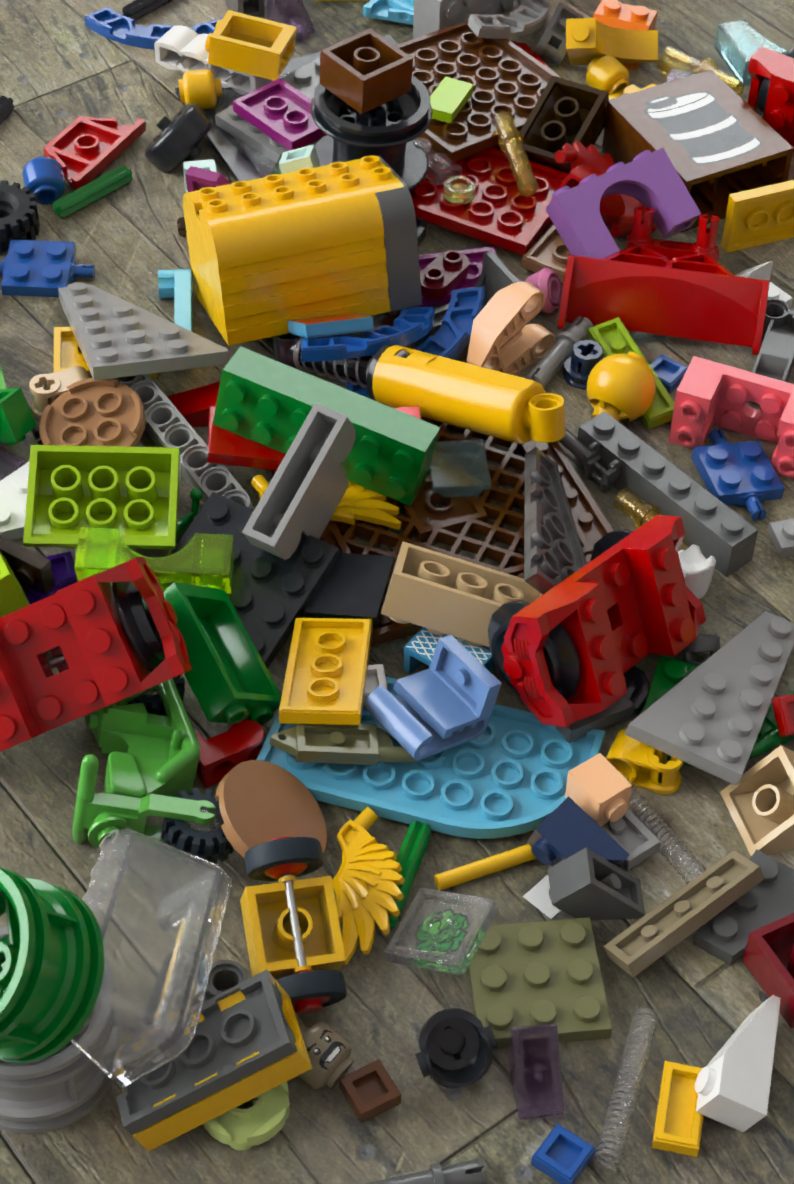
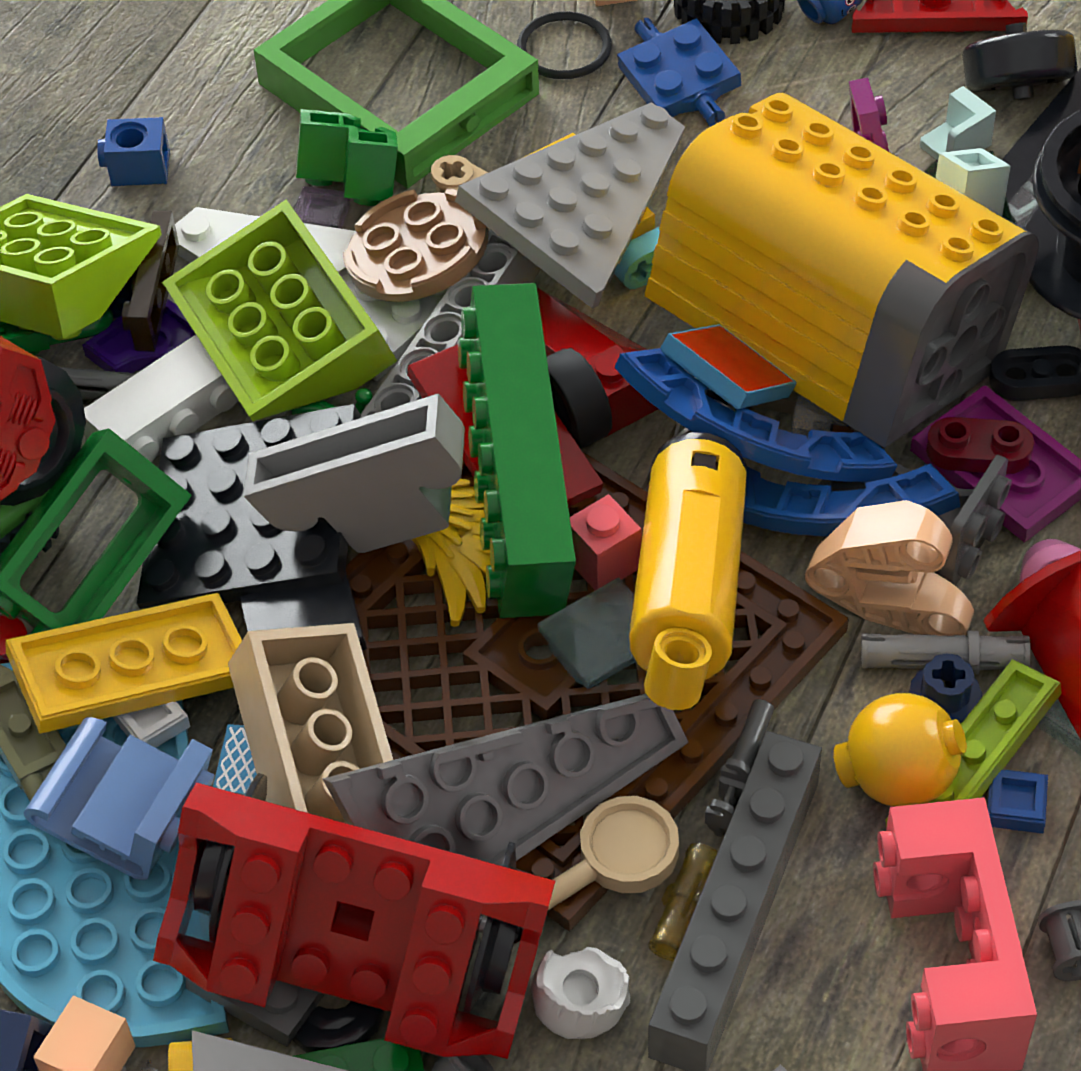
camera: 65 degrees right, 5 degrees up
green axle [52,165,133,218] -> none
clear neon green arch [74,527,235,594] -> none
blue plate [691,428,785,521] -> none
none -> tan piece [548,796,679,910]

